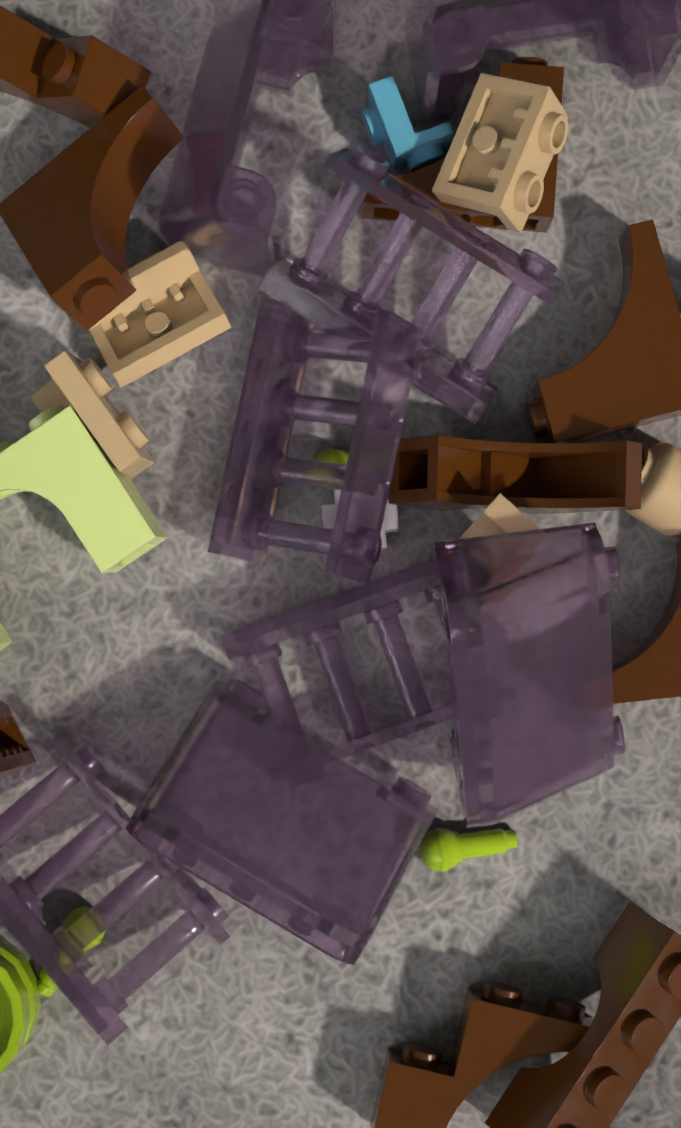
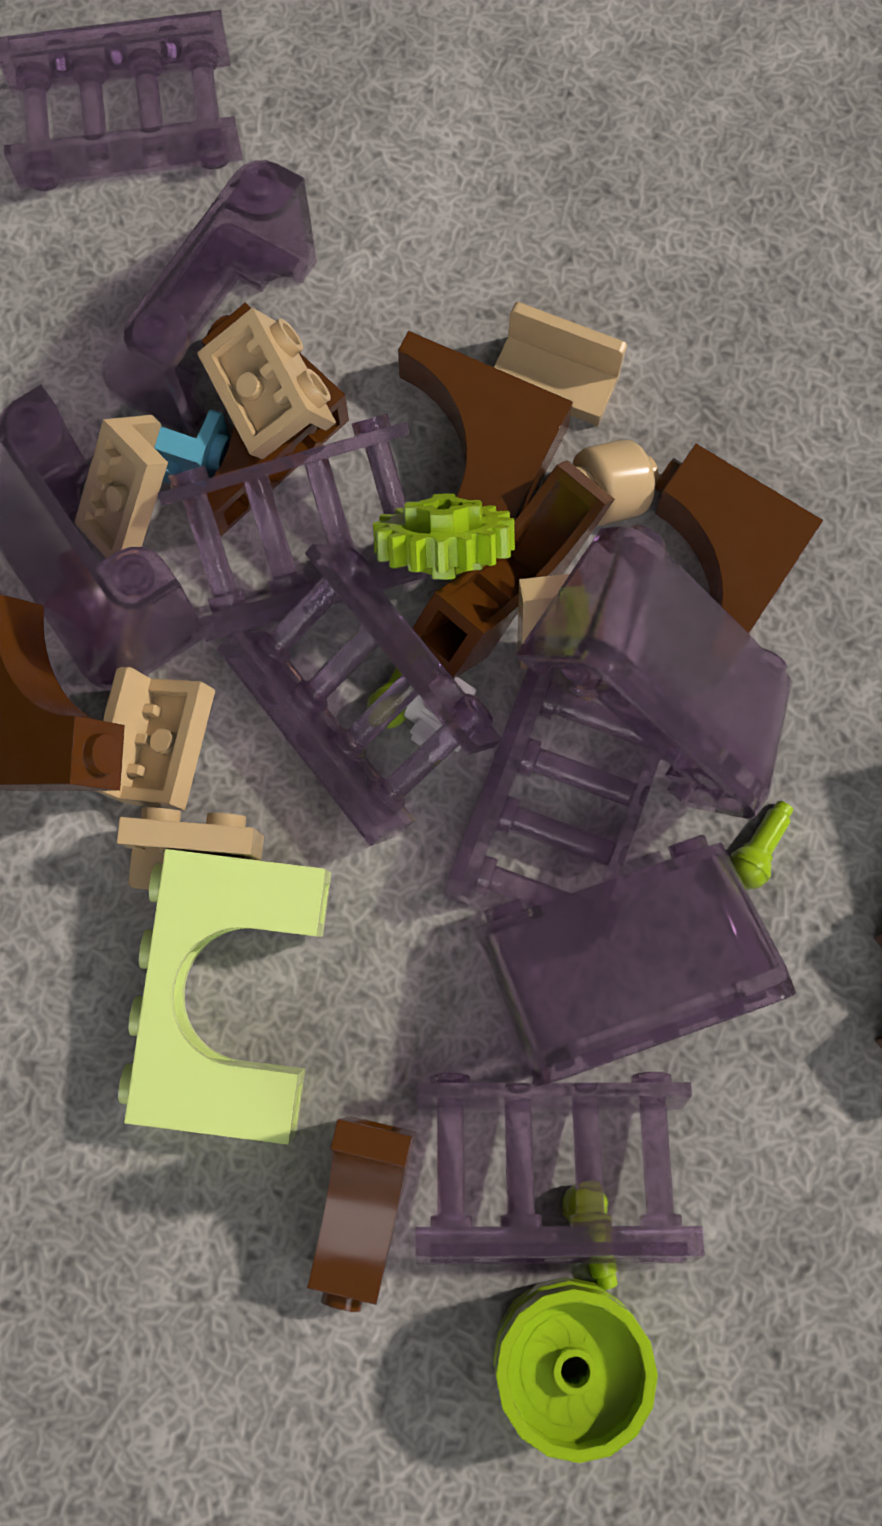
camera: 50 degrees left, 10 degrees down
none -> tan bracket [74,415,168,568]
none -> lime gear [373,493,515,580]

